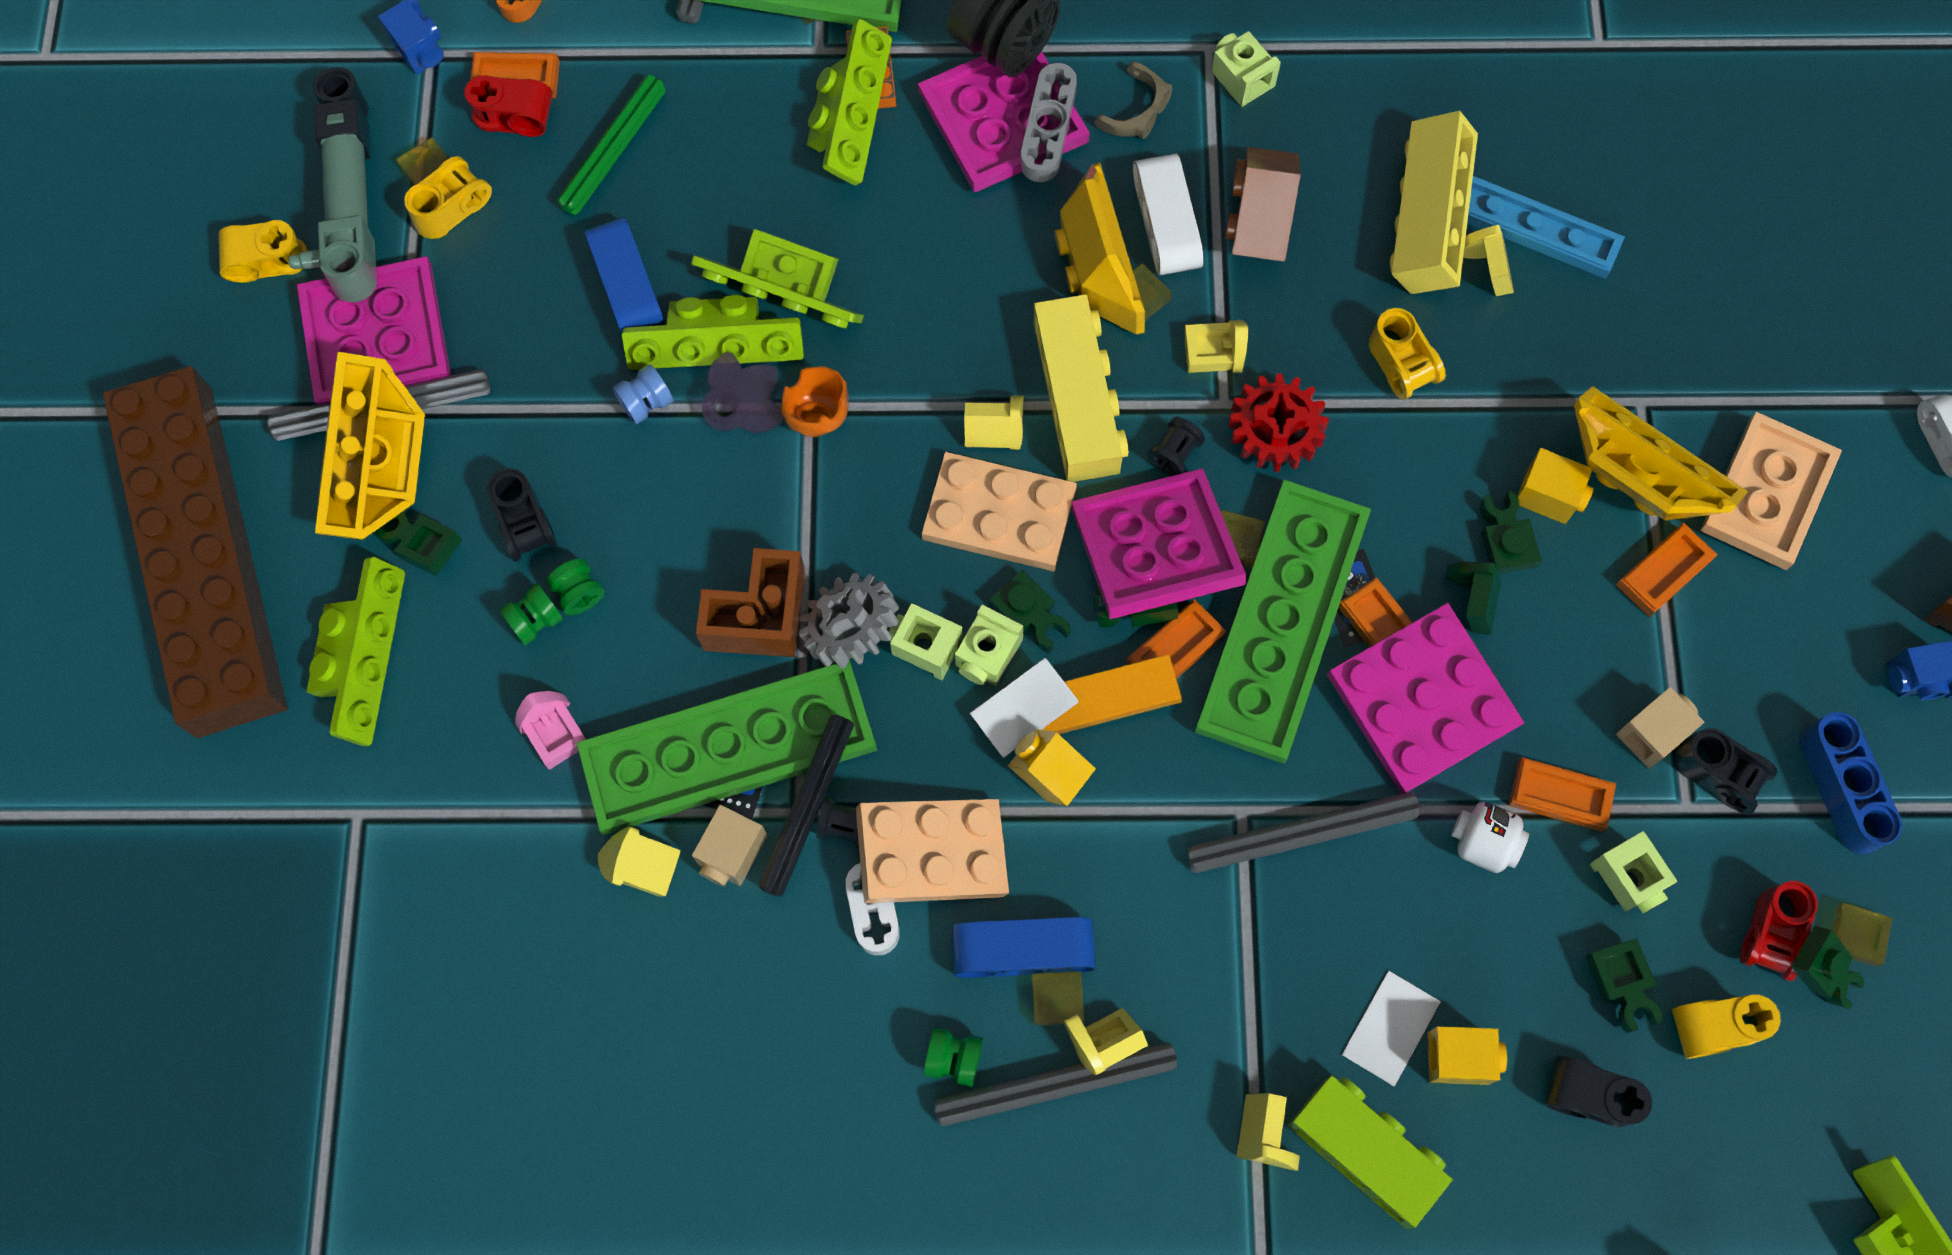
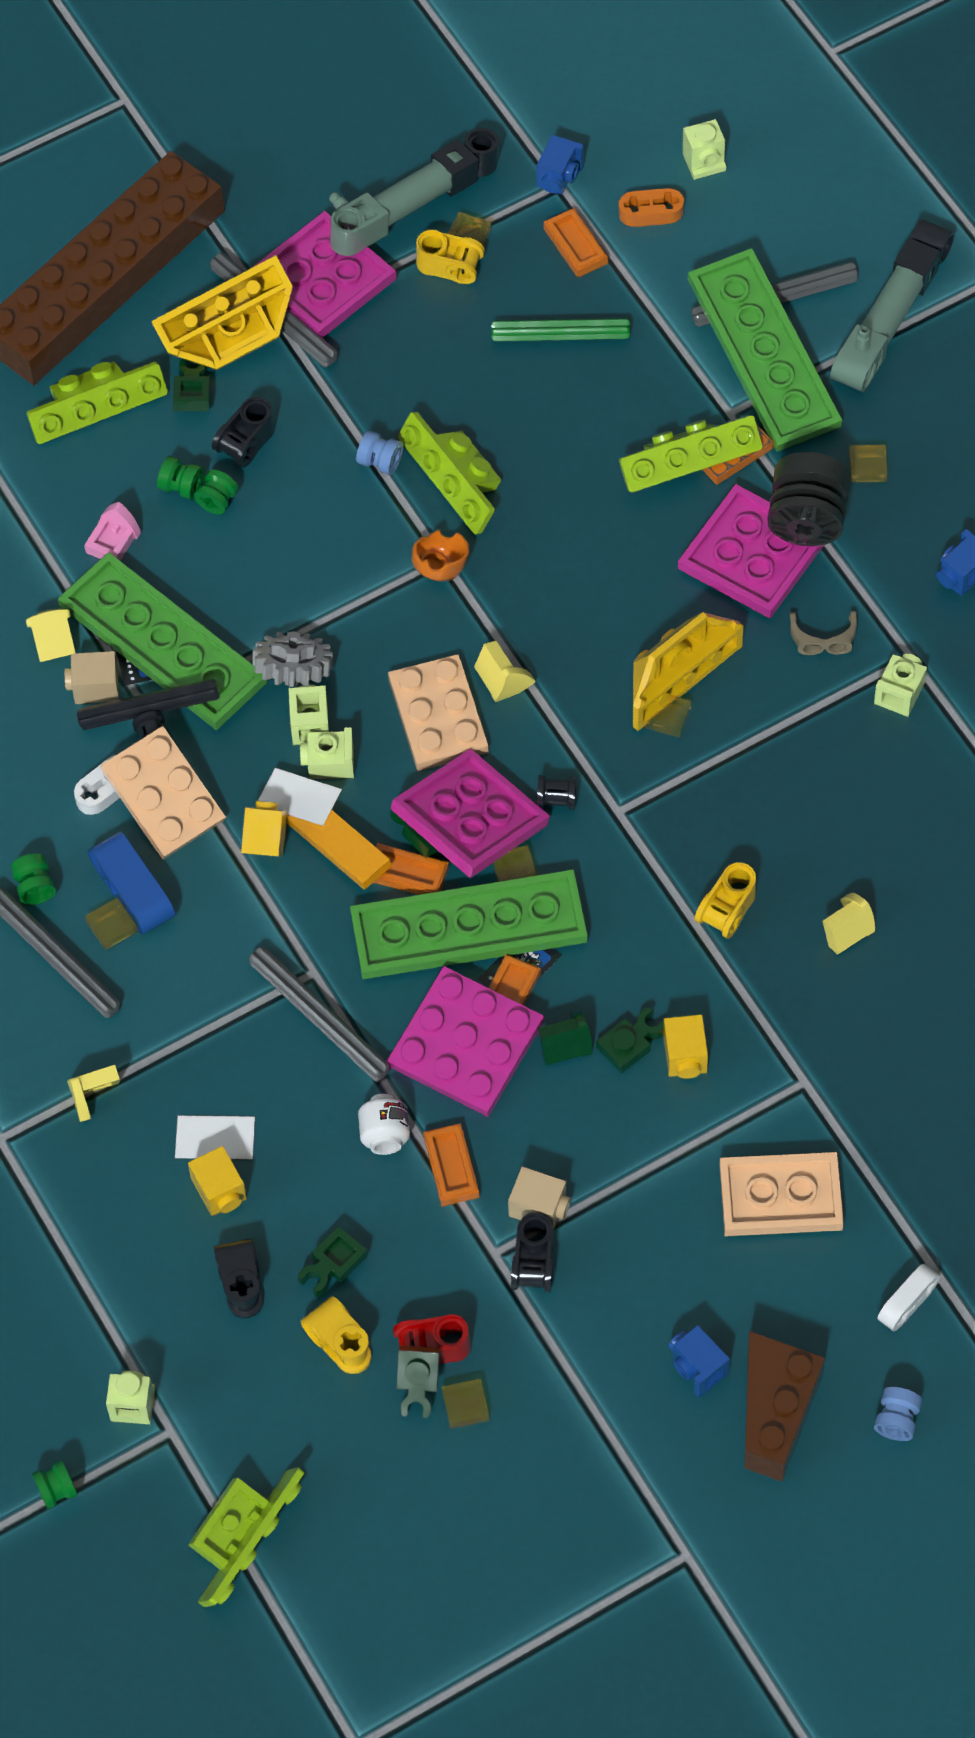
camera: 60 degrees right, 10 degrees down
yellow piece [218,220,309,283] -> none
red piece [464,75,553,137] -> none
blue beam [584,216,666,334] -> none
lime bracket [691,229,864,329] -> none
dark orange brick [696,548,805,657] -> none
clear purple plate [702,352,783,434] -> none
dark green plate [989,569,1071,654] -> none
light grey beam [1021,63,1077,182] -> none
light yellow brick [1034,294,1128,482] -> none
light yellow tile [1064,1008,1148,1075] -> none
white beam [1133,153,1203,275] -> none
light yellow tile [1184,320,1248,373] -> none
brick [1225,146,1301,262] -> none
red gear [1228,373,1329,472] -> none
lime brick [1287,1075,1453,1229] -> none
light yellow brick [1390,110,1478,294] -> none
dark azure tile [1467,176,1625,279] -> none
yellow wedge [1574,386,1748,520] -> none
yellowish green brick [1590,831,1678,914] -> none
orange tile [1616,522,1718,618] -> none
blue beam [1800,712,1903,855] -> none

